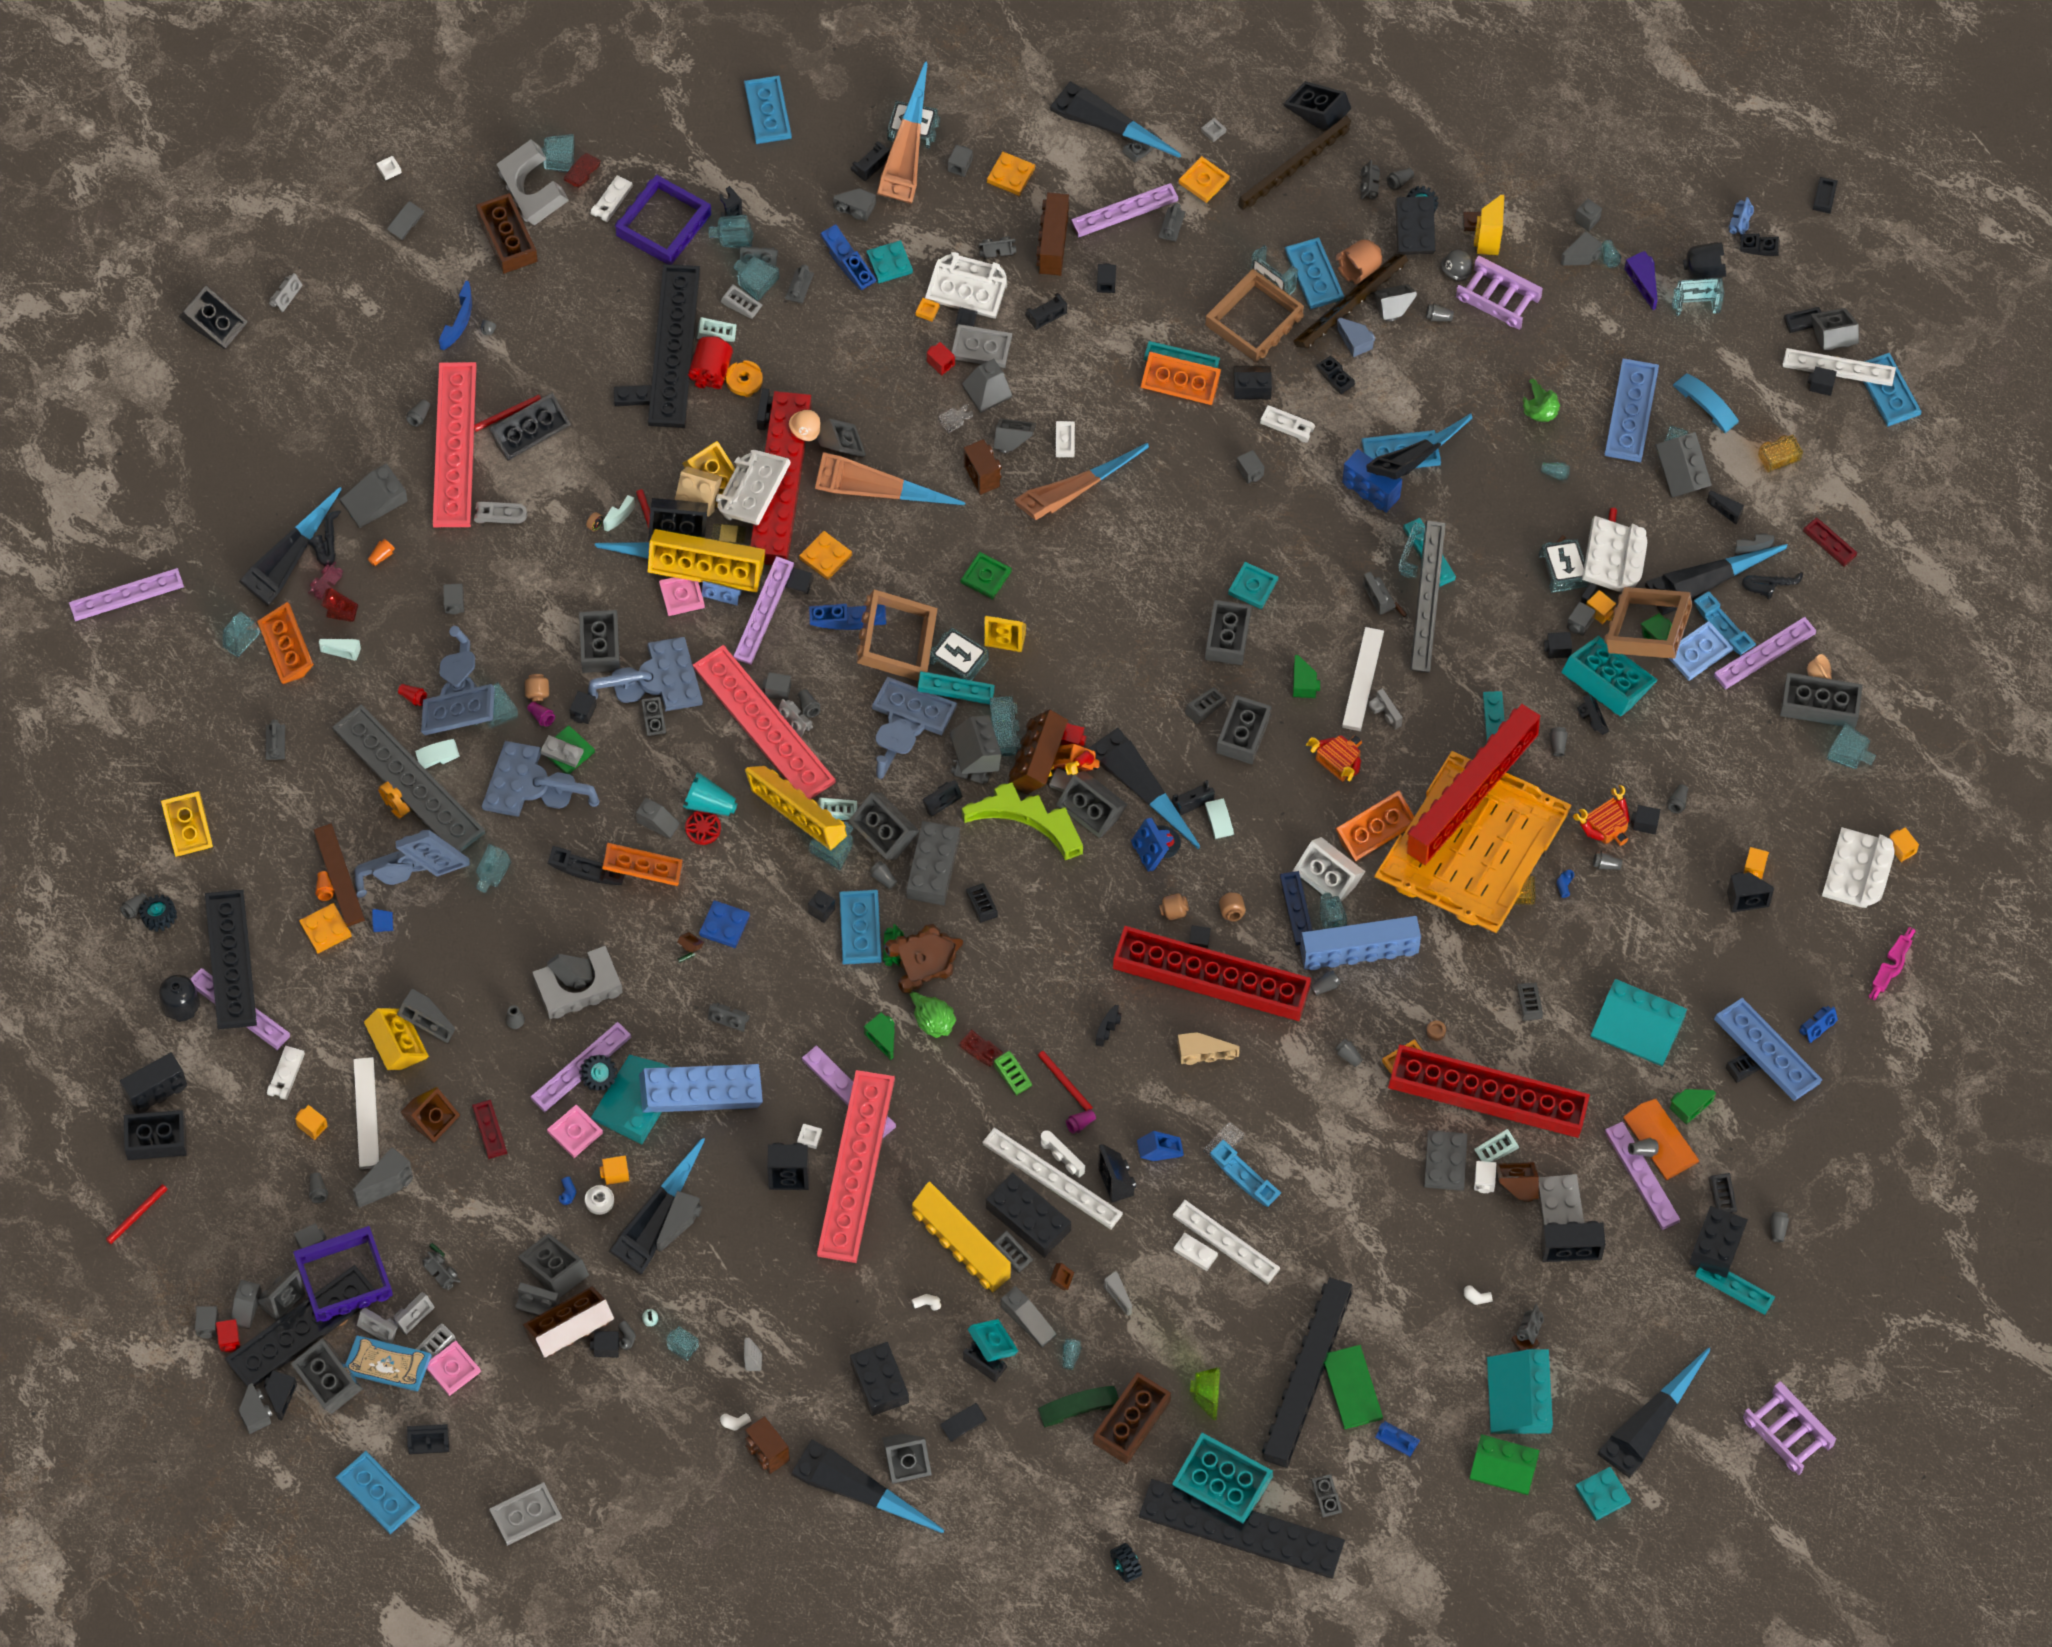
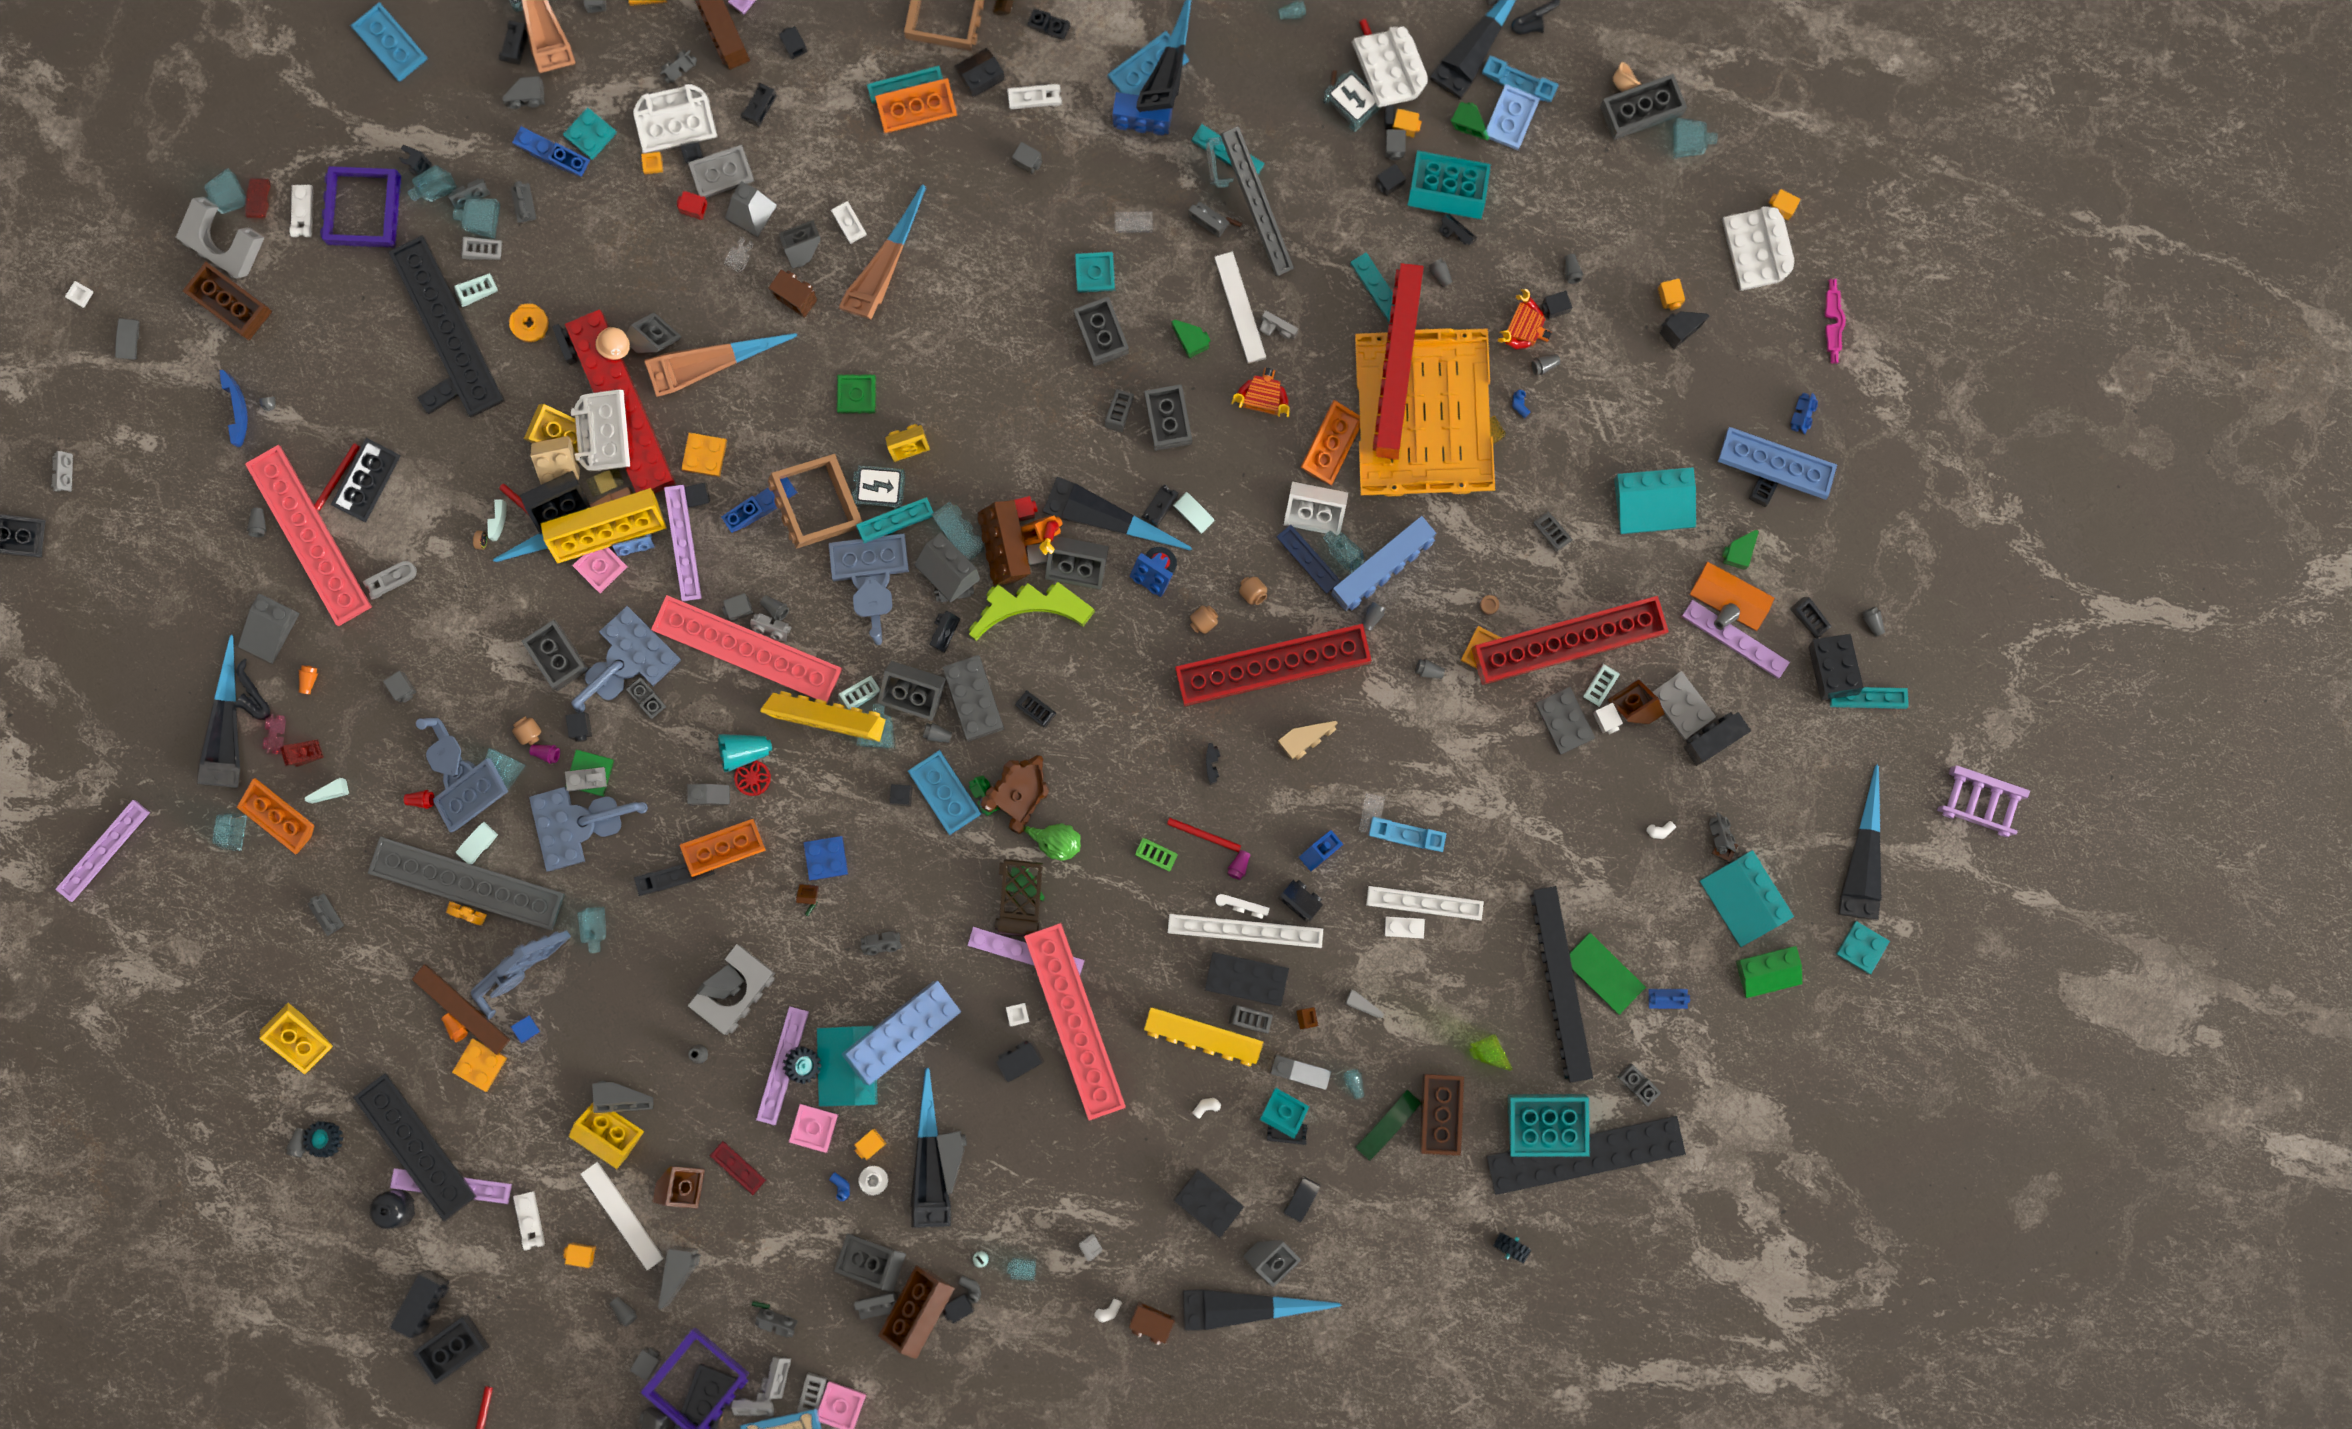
camera: 30 degrees left, 20 degrees up
red cylinder [688,336,733,389] -> none
clear red slope [958,1029,1003,1067] -> none
black tile [1189,925,1211,948] -> none
medium nougat window [1605,587,1692,659] -> none
lavender plate [1714,617,1816,690] -> none
none -> dark brown piece [995,859,1043,937]
none -> clear plate [1115,212,1153,233]

